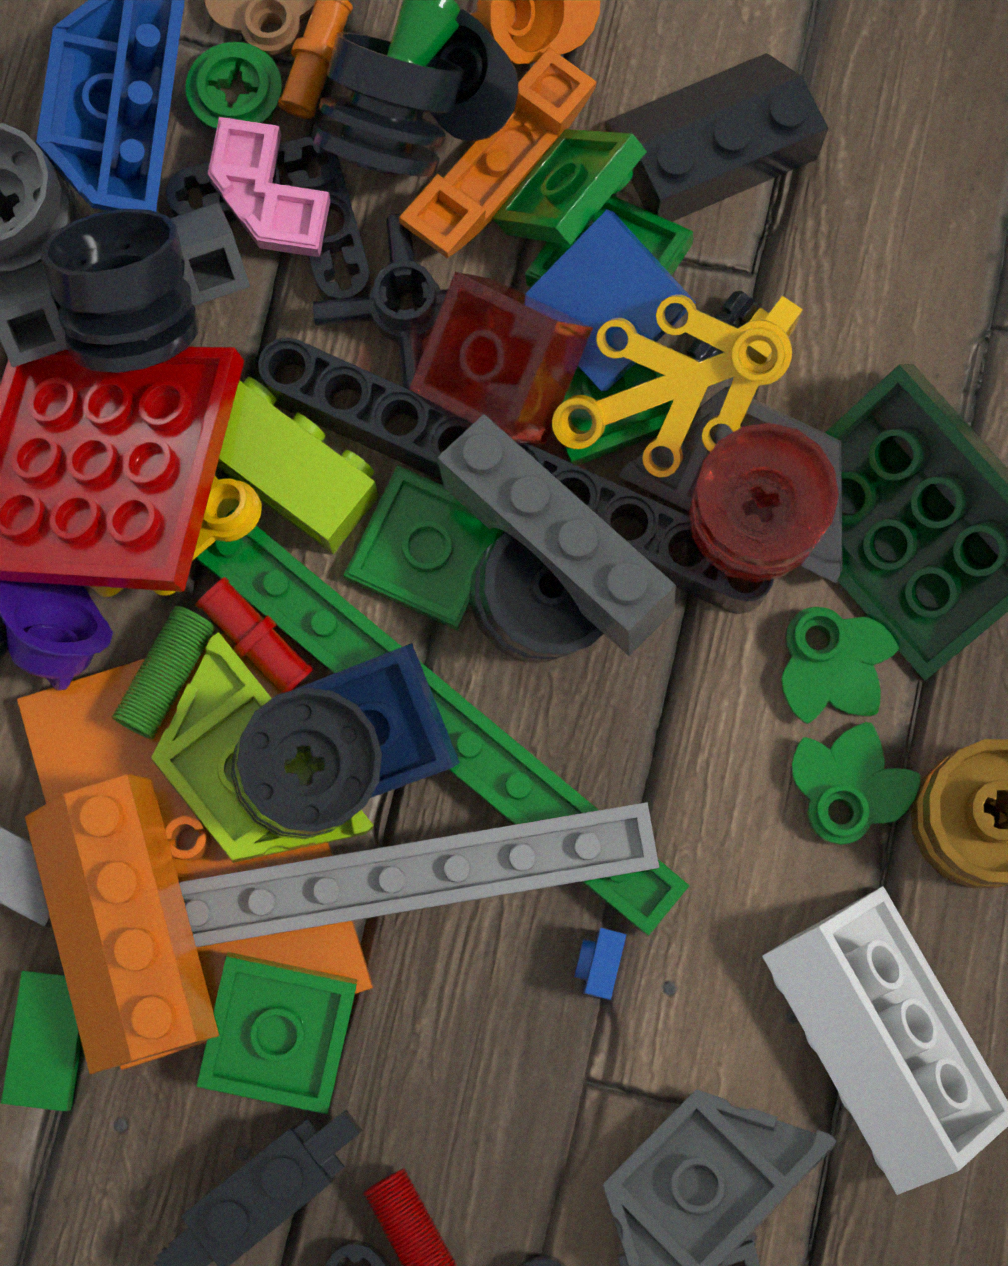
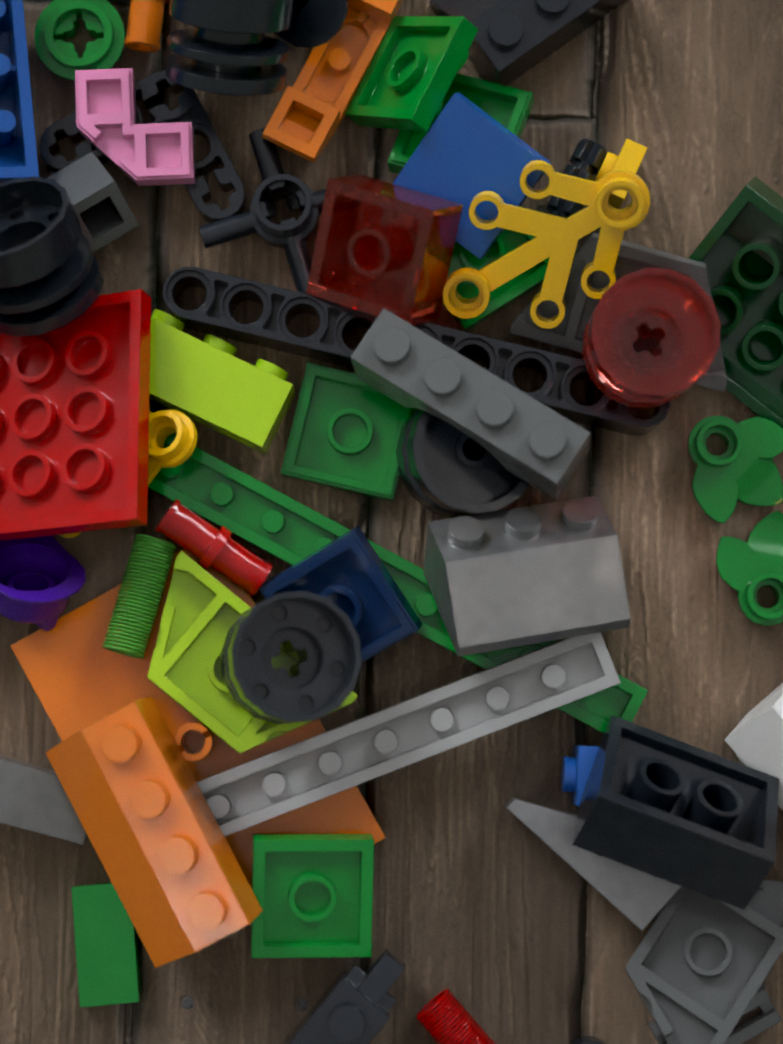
camera: 15 degrees left, 5 degrees up
none -> flat silver slope [423,496,631,657]
none -> flat silver slope [504,797,681,930]
none -> black slope [572,715,779,910]

